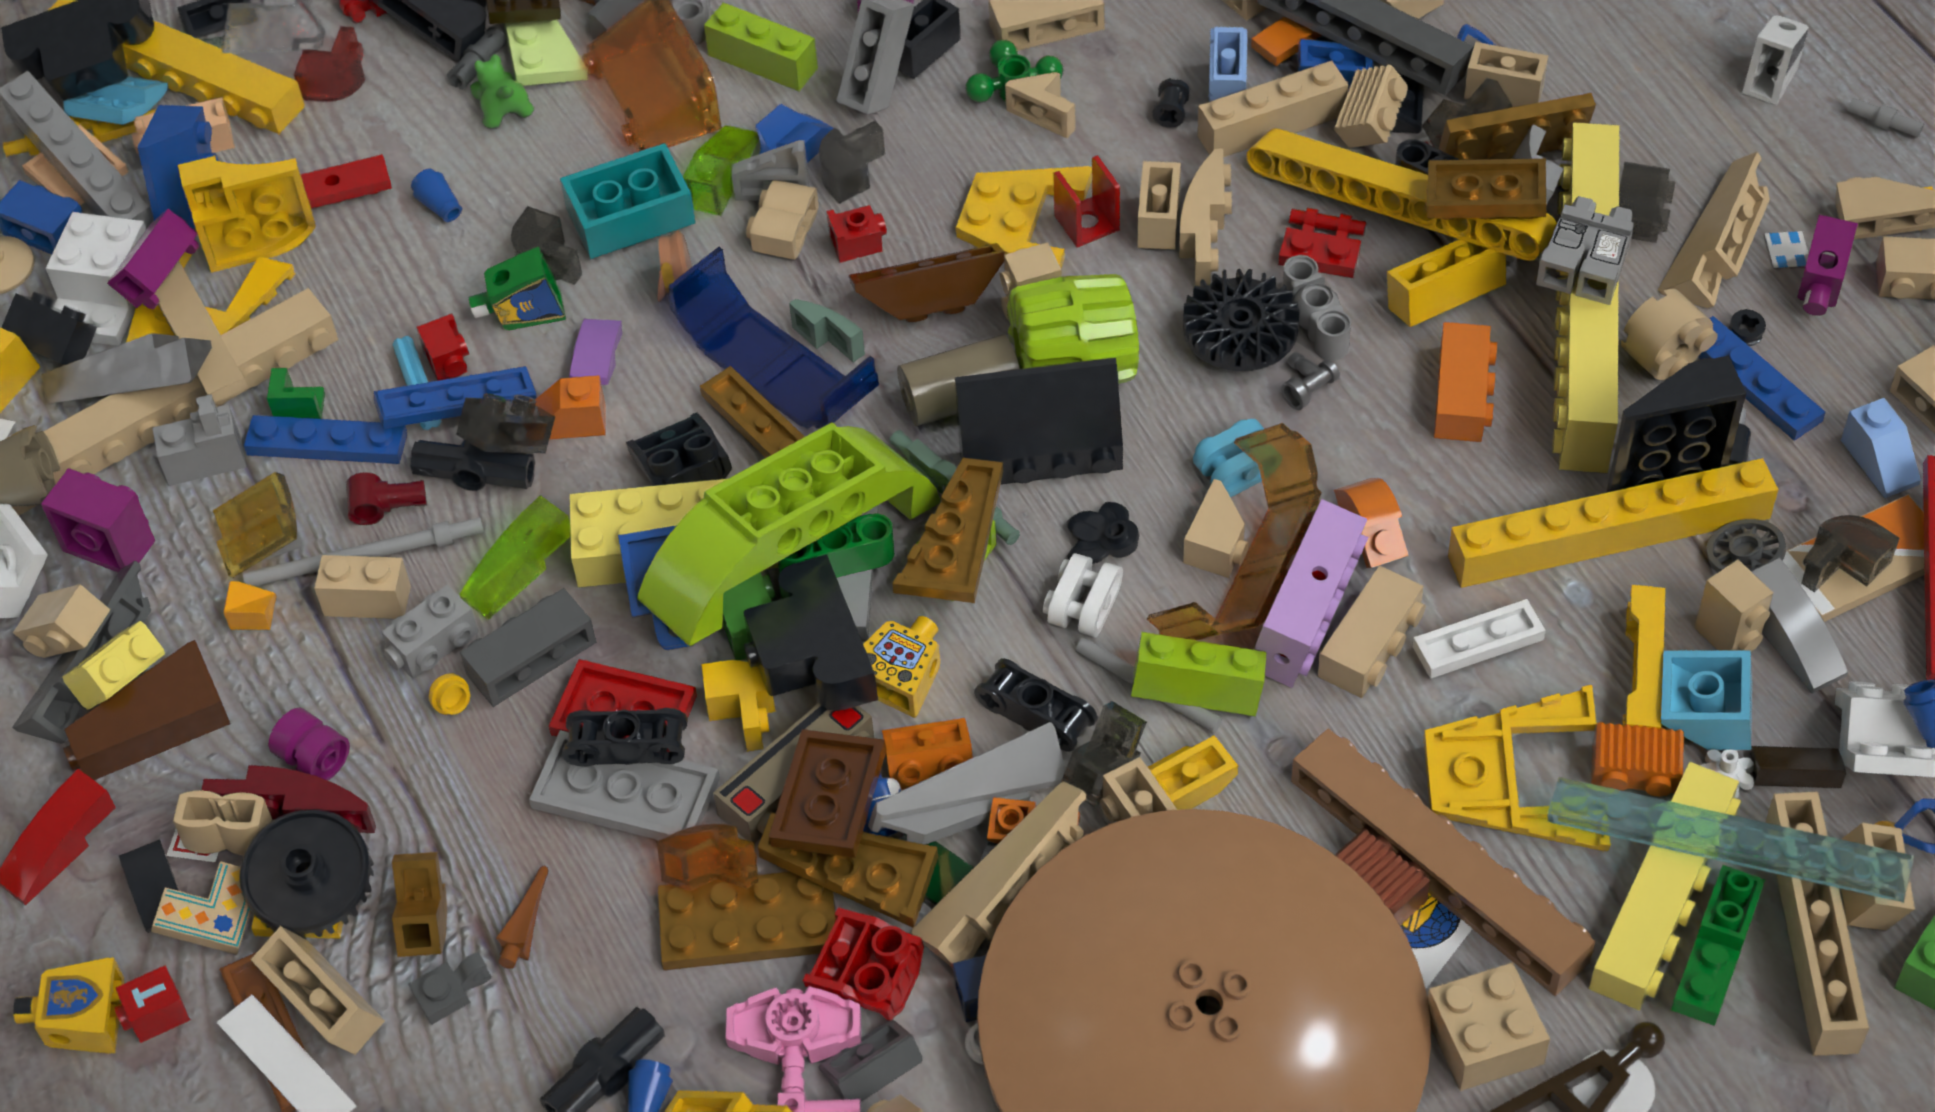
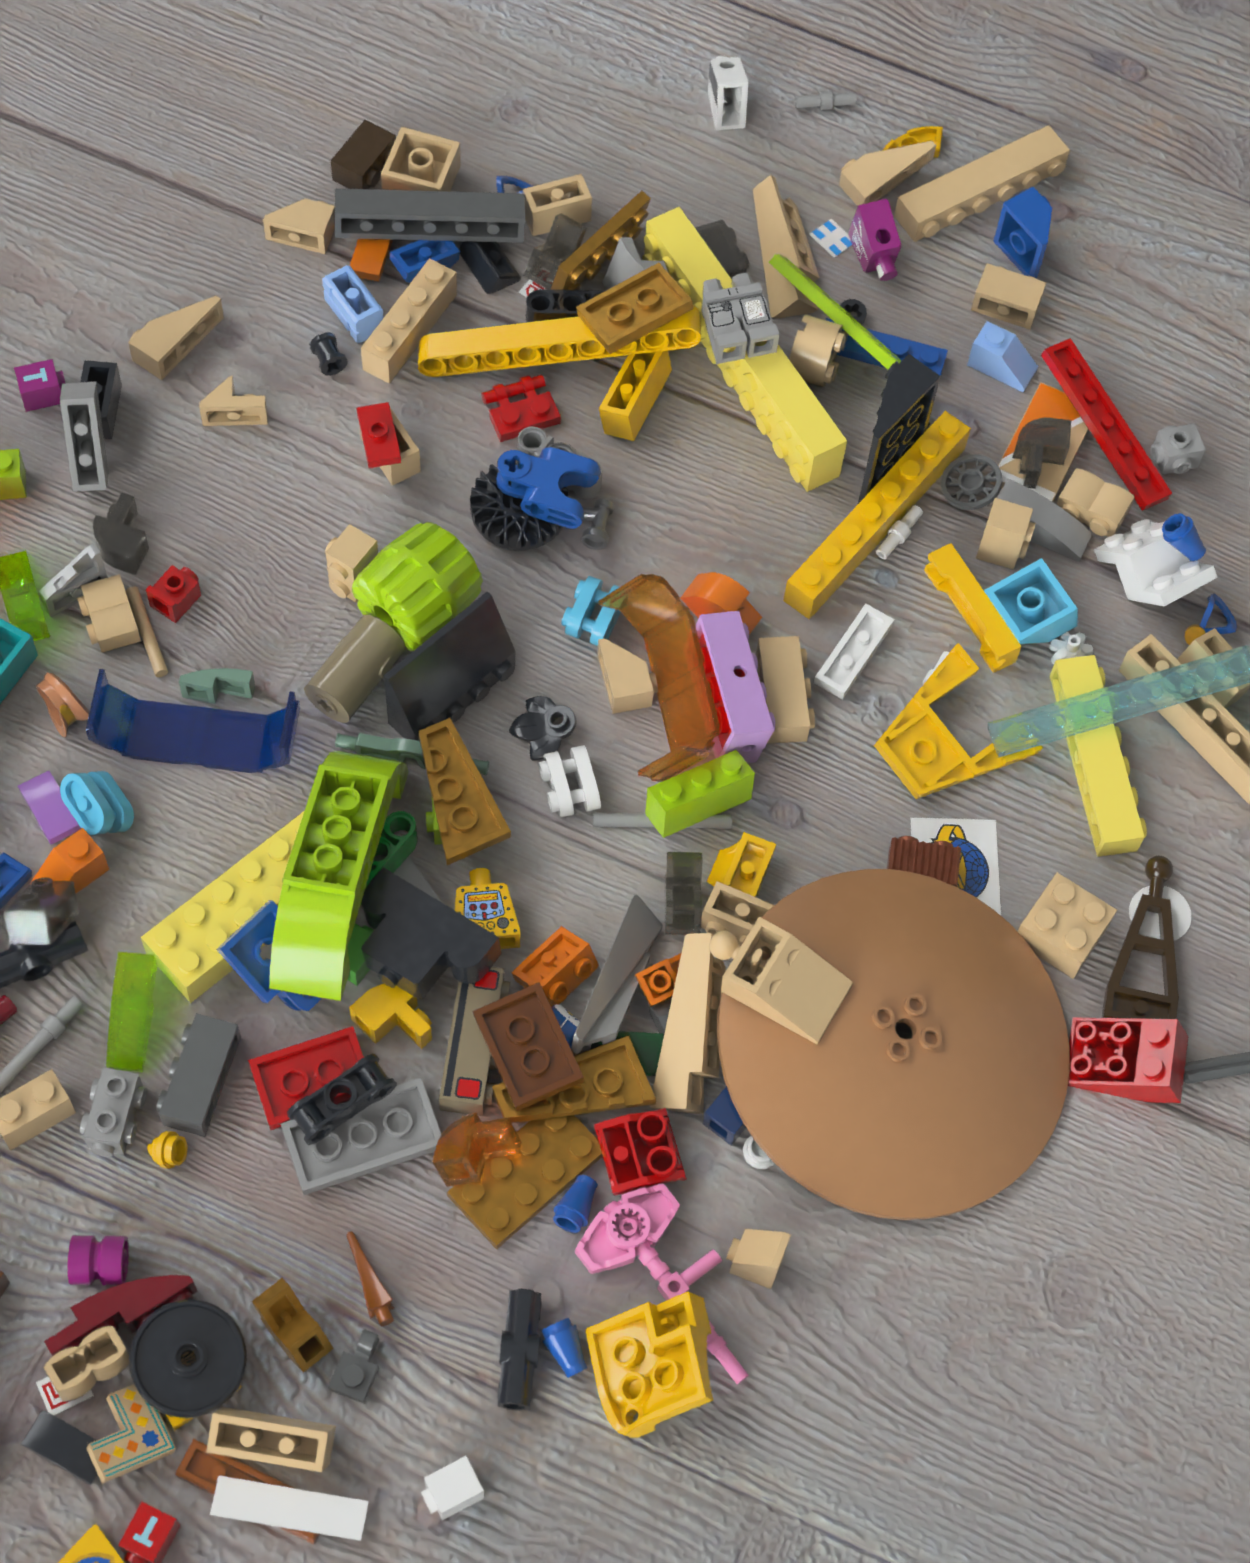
camera: 45 degrees left, 10 degrees up
black slope [626,412,732,486] -> none
pearl gold plate [700,366,805,458] -> none
blue slope [755,104,836,163] -> none
dark grey slope [818,1019,922,1102] -> none
reddish brown wedge [849,243,1005,322] -> none
yellow wing [956,166,1092,268] -> none
green piece [965,40,1064,102] -> none
black piece [974,658,1098,752] -> none
red piece [1053,155,1120,248] -> none
tan slope [1179,148,1232,287] -> none
medium nougat brick [1291,728,1595,997] -> none
tan brick [1334,64,1408,148] -> none
orange brick [1434,322,1497,442] -> none
orange brick [1591,722,1684,797] -> none
green slope [1671,865,1766,1026] -> none
dark brown slope [1751,746,1846,788] -> none
none -> medium azure brick [60,771,134,835]
none -> tan bar [126,586,168,677]
none -> red plate [356,402,401,468]
none -> blue piece [496,447,601,529]
none -> blue cone [553,1175,598,1233]
none -> tan slope [709,917,853,1044]
none -> lime tile [768,254,902,369]
none -> white bar [876,505,923,559]
none -> tan brick [1057,469,1135,537]

